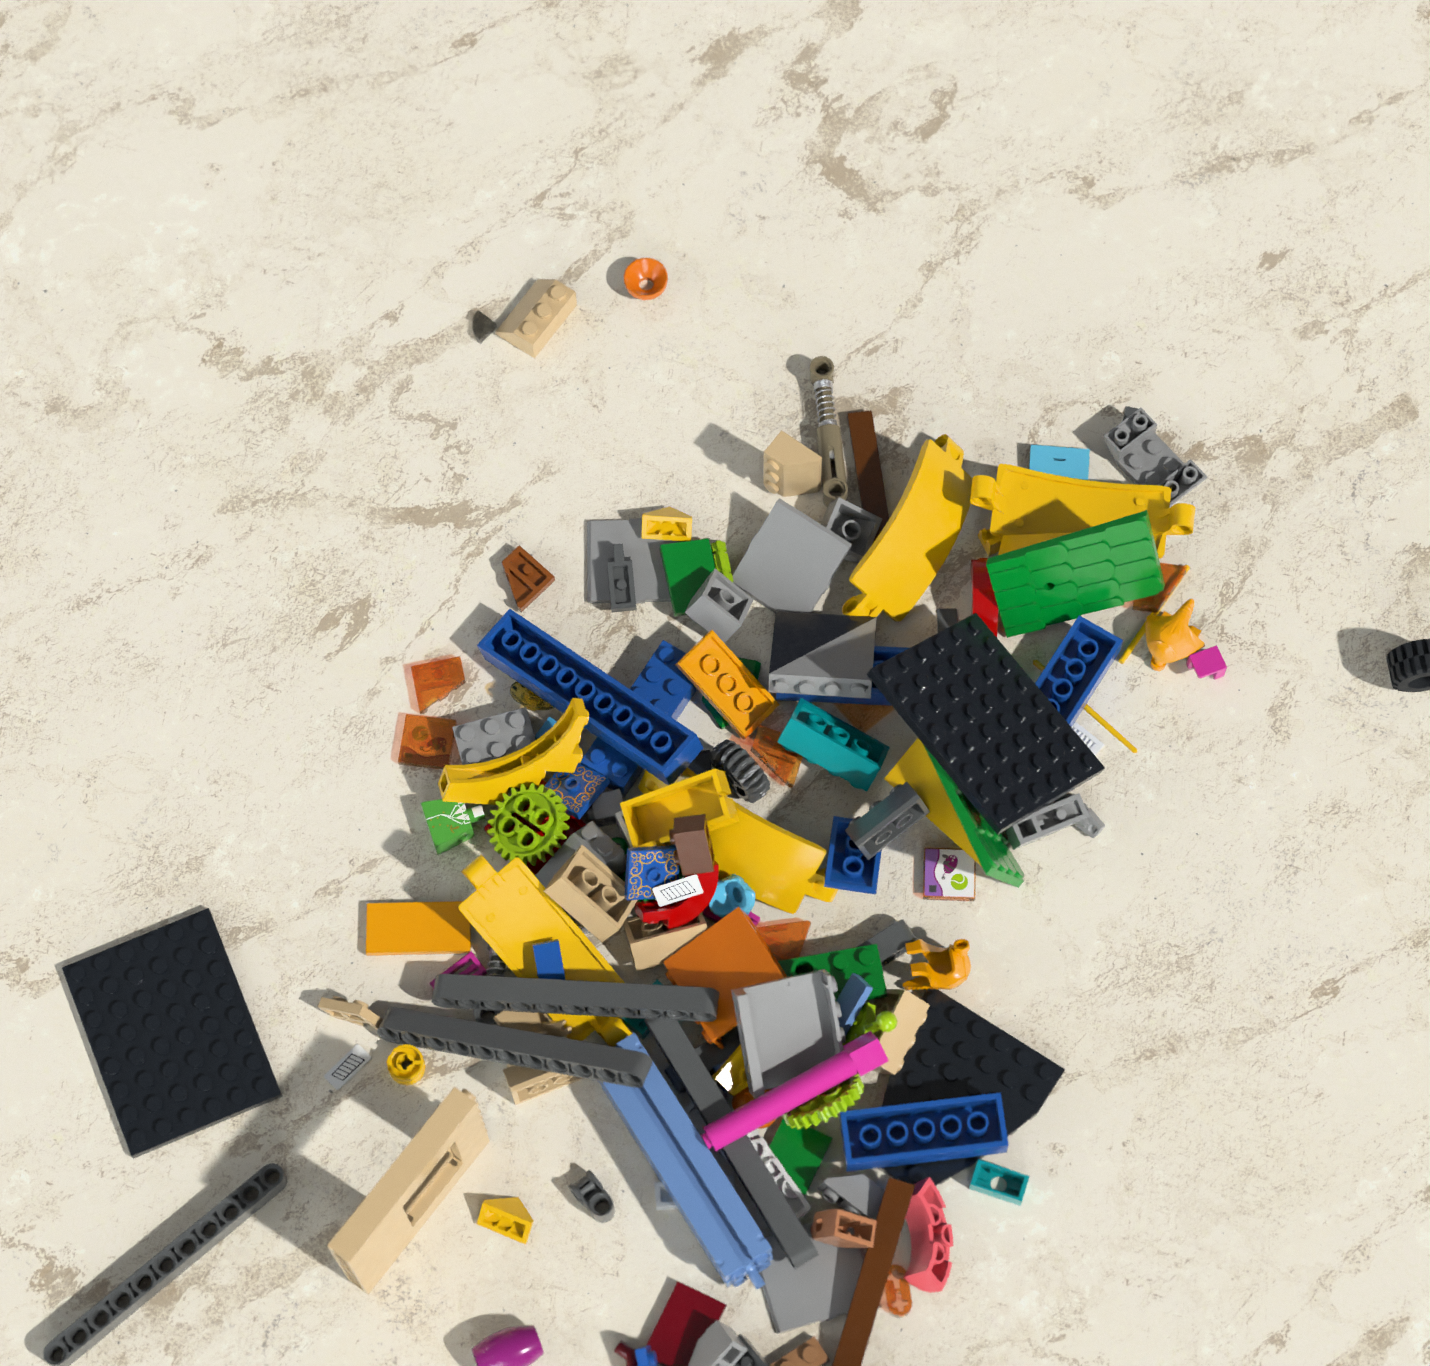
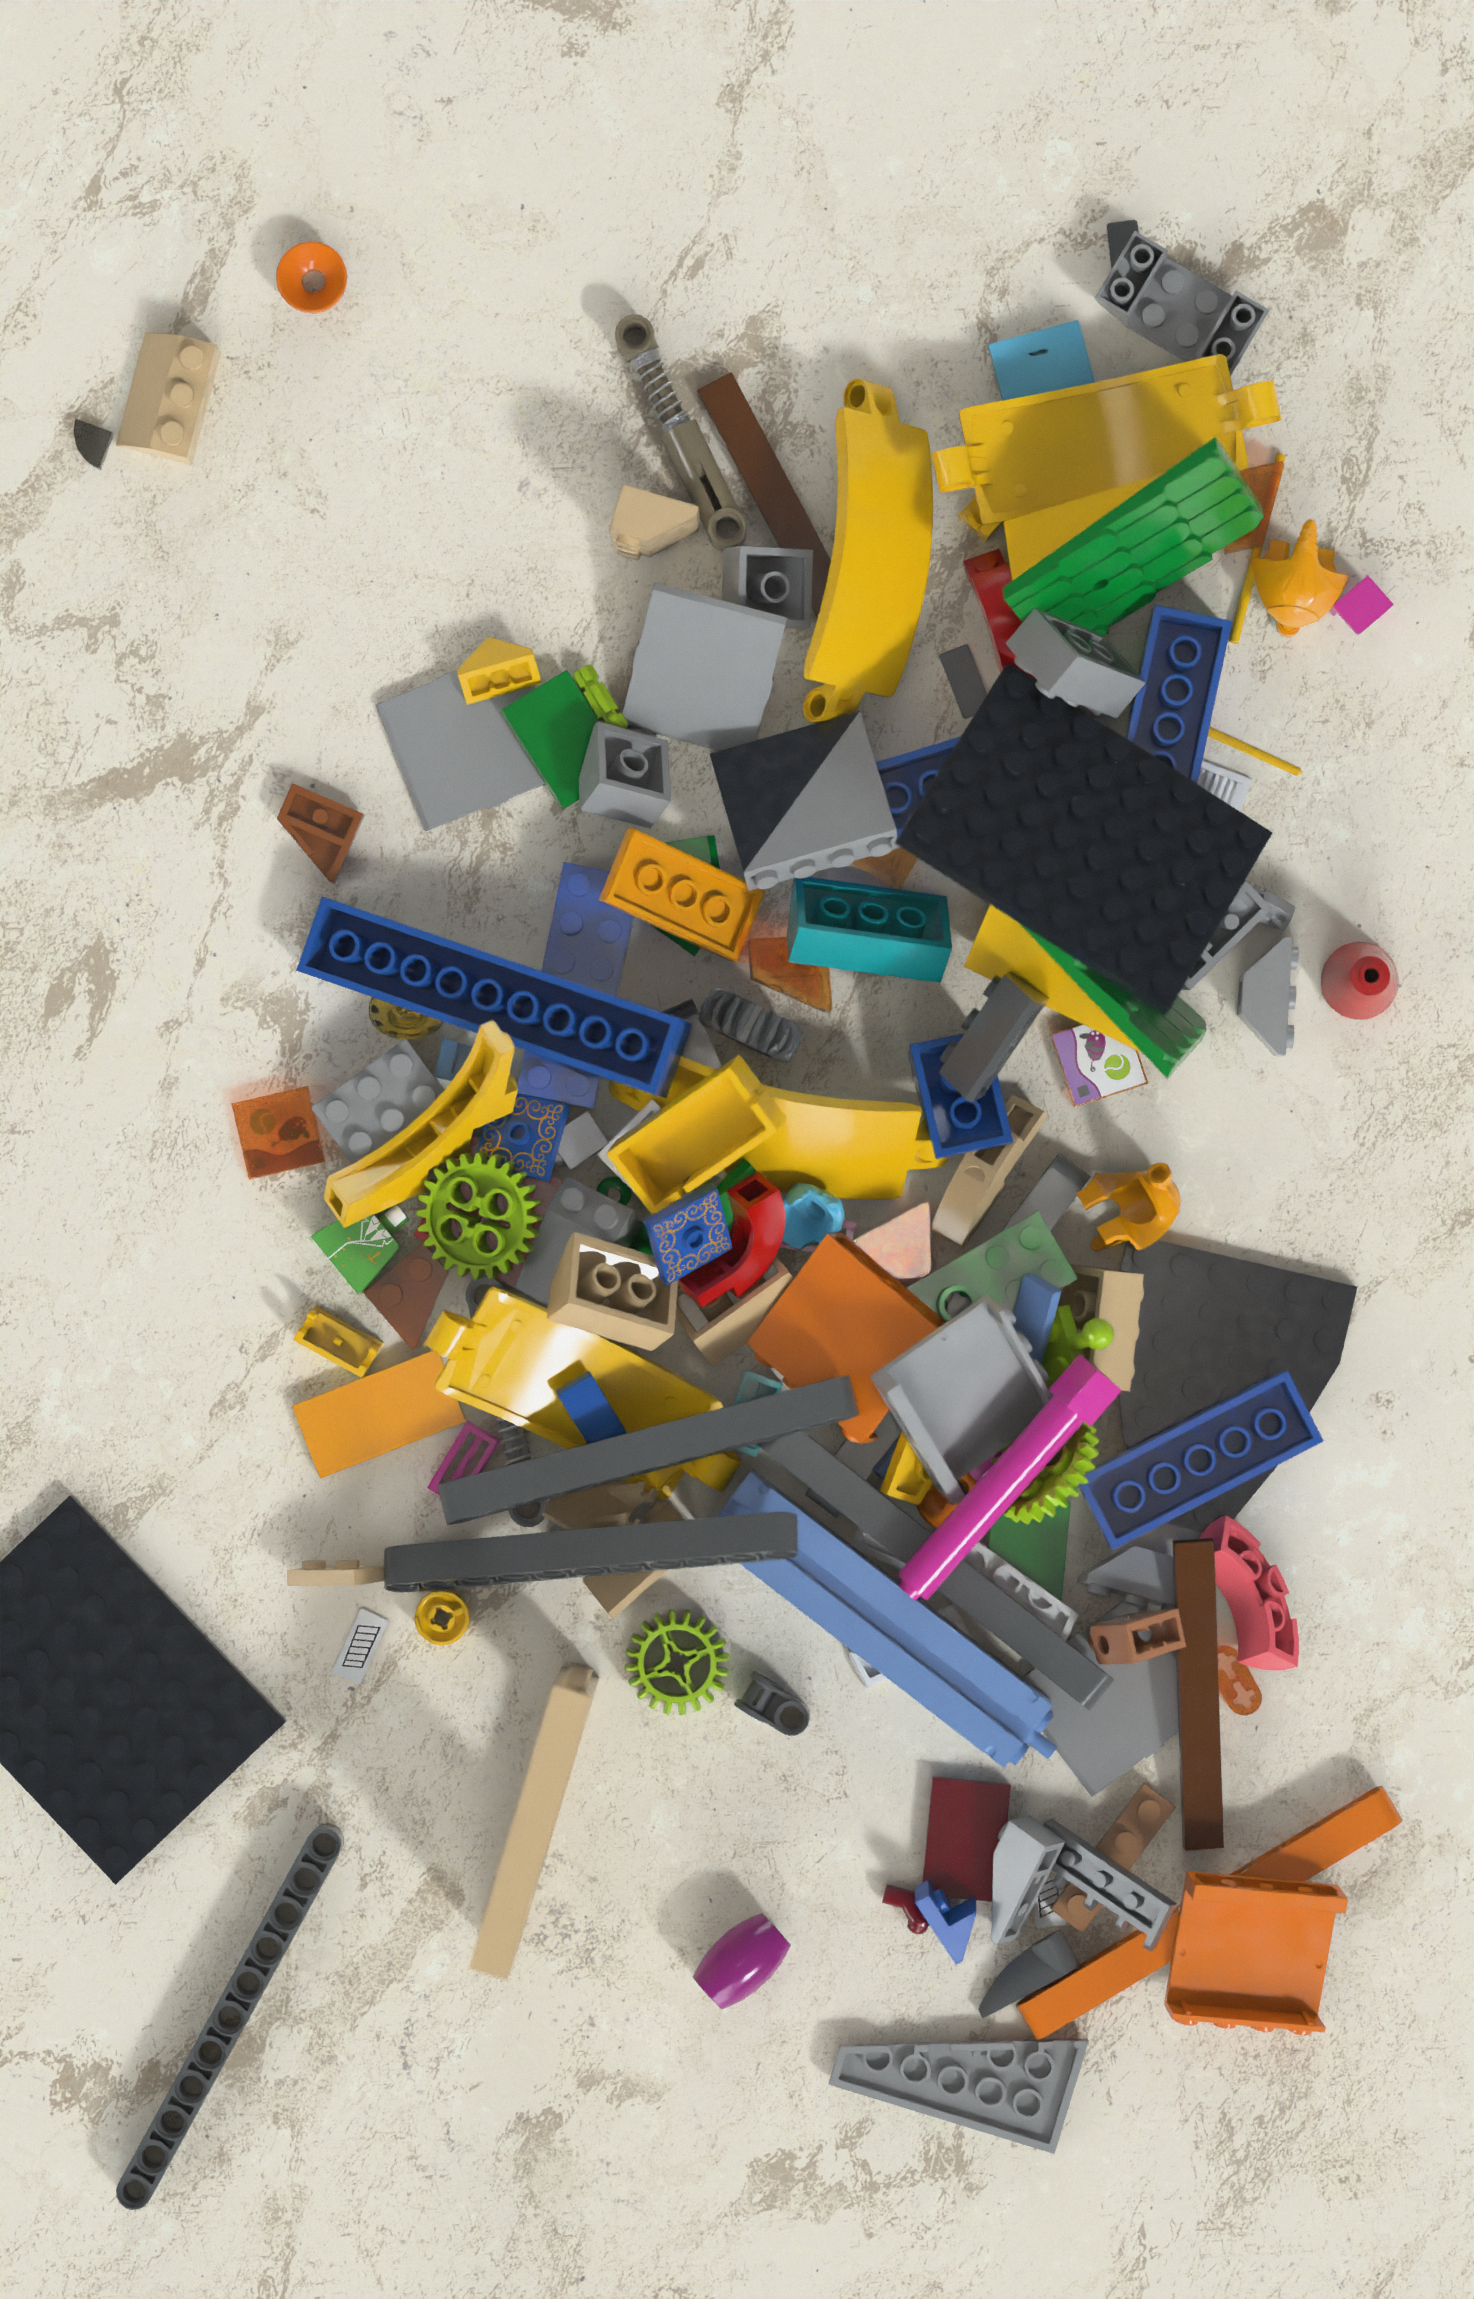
camera: 20 degrees left, 20 degrees up
clear orange wing [411,656,466,714] -> none
yellow slope [477,1197,534,1245] -> none
dark grey hinge [607,543,637,613] -> none
white sticker [653,875,703,907] -> none
reddish brown brick [669,814,715,876] -> none
teal piece [969,1159,1030,1206] -> none
none -> yellow hinge [293,1305,383,1378]
none -> dark orange wing [364,1242,449,1350]
none -> lime gear [624,1609,730,1715]
none -> tan slope [930,1094,1047,1249]
none -> light grey brick [1006,608,1146,718]
none -> light grey slope [1237,937,1299,1057]
none -> cone [1321,942,1399,1020]

